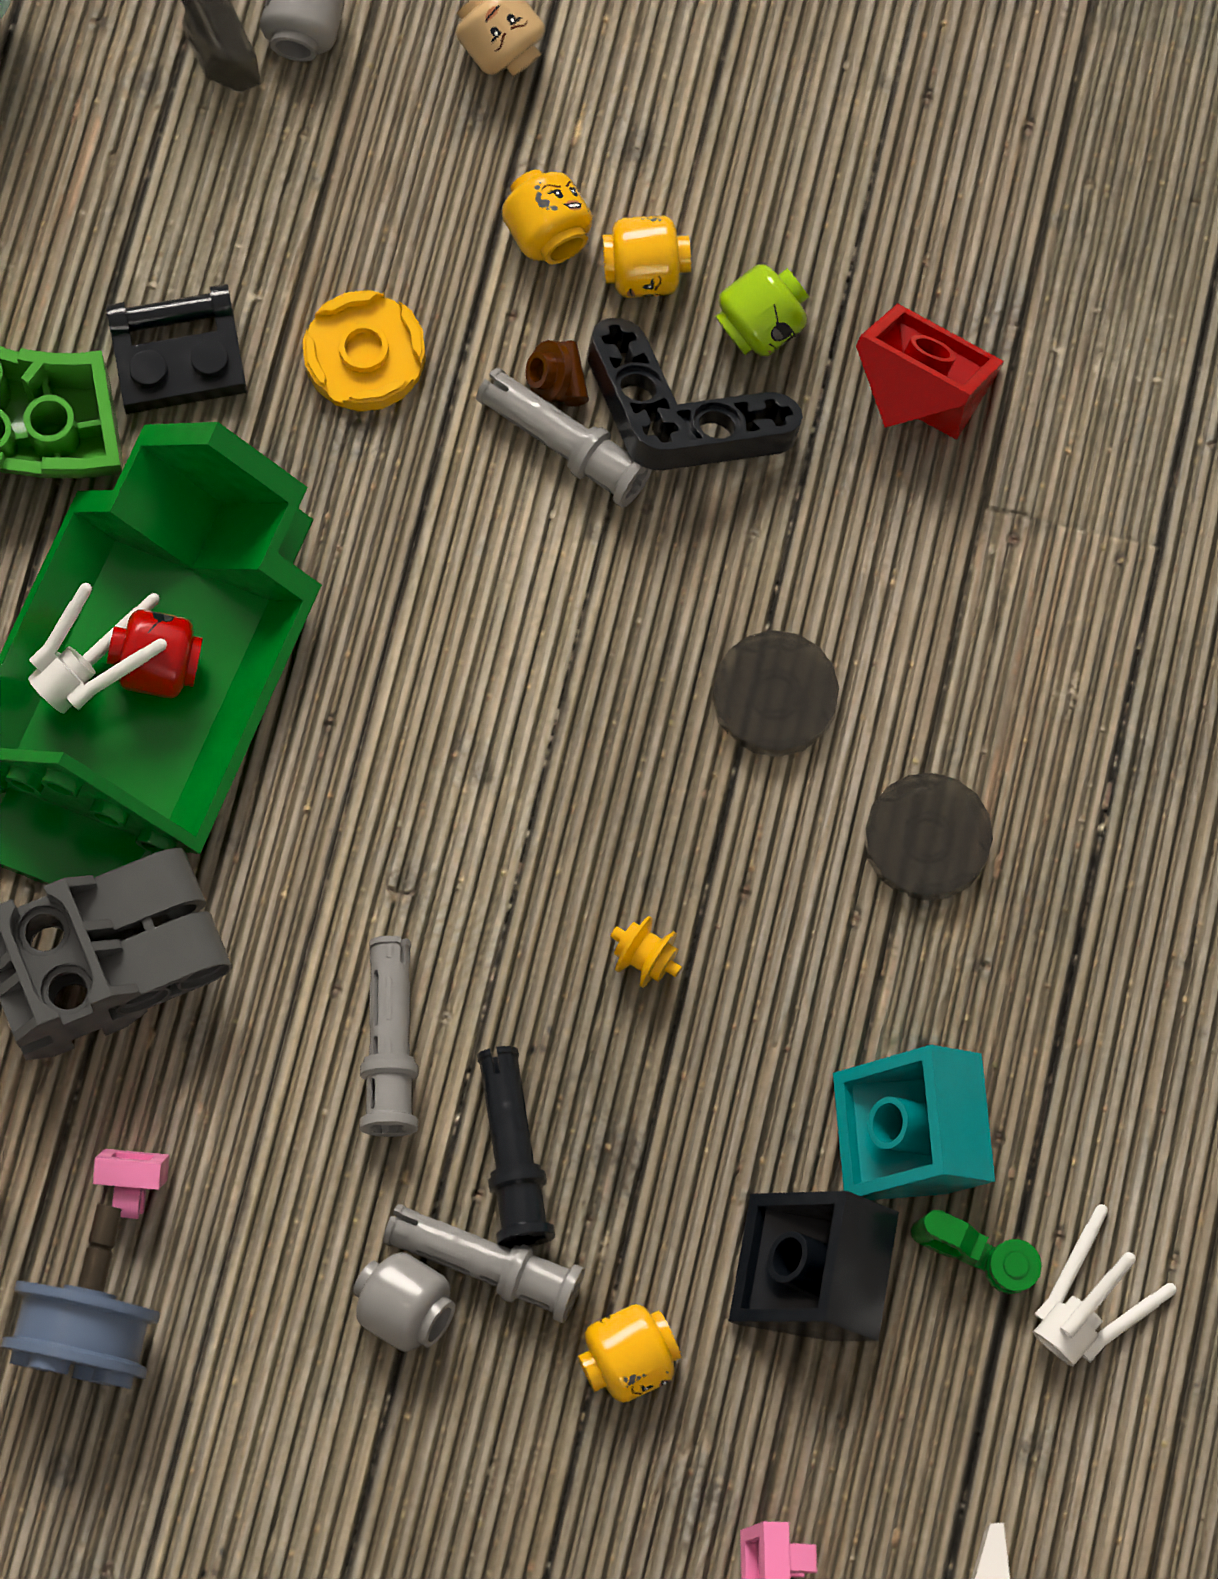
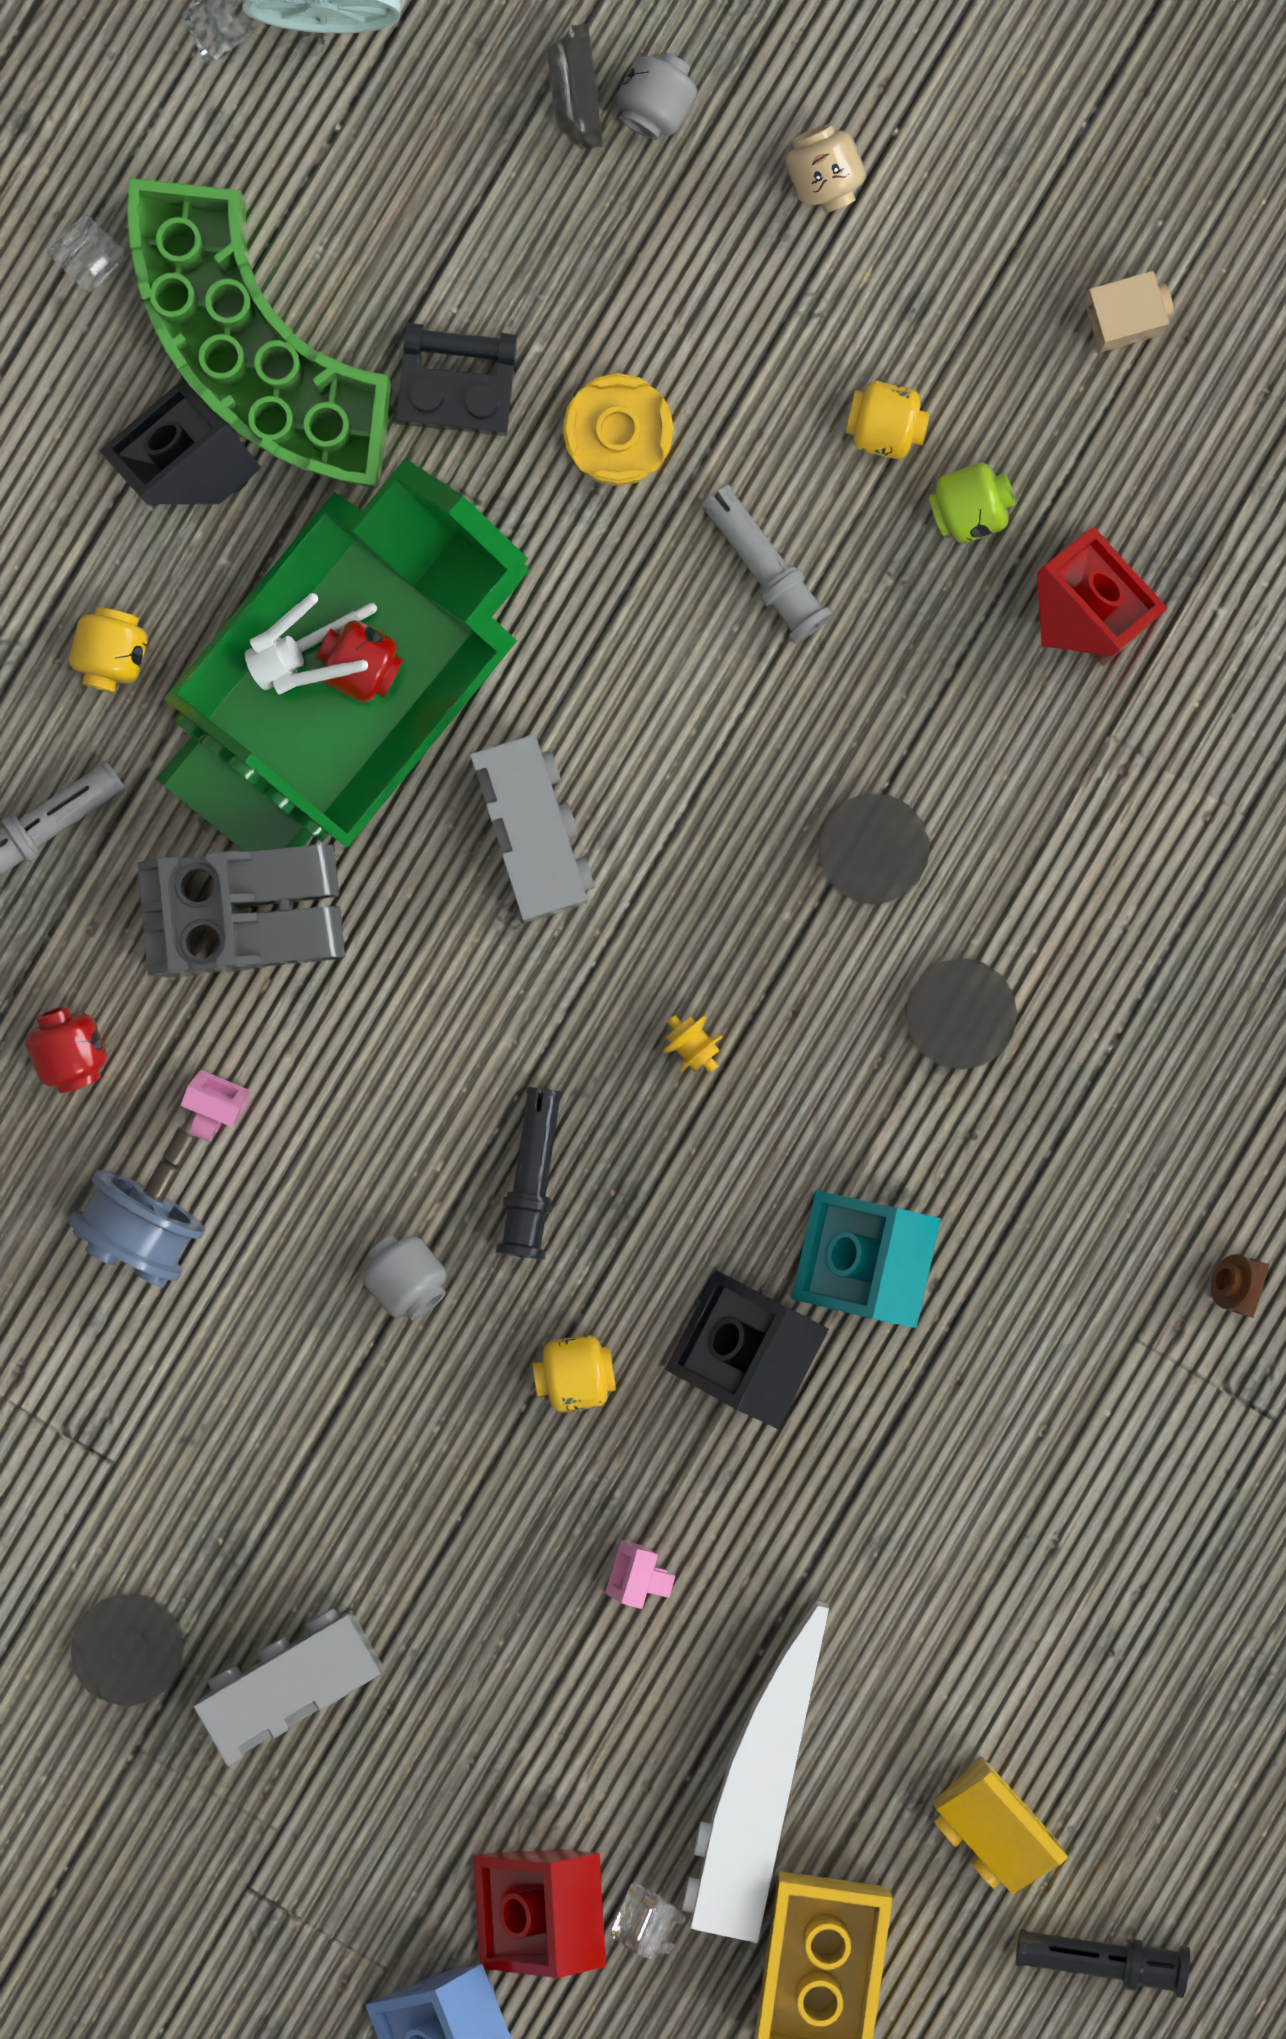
camera: 20 degrees right, 15 degrees up
light grey pin [359,936,419,1137] -> none
light grey pin [383,1204,585,1323] -> none
yellow head [502,170,592,264] -> none
reddish brown plate [525,340,589,407] -> none
black beam [587,318,803,470] -> none
green piece [910,1210,1042,1294] -> none
white plant [1033,1204,1177,1367] -> none
none -> light grey wedge [470,734,595,924]
none -> tan brick [1084,271,1174,353]

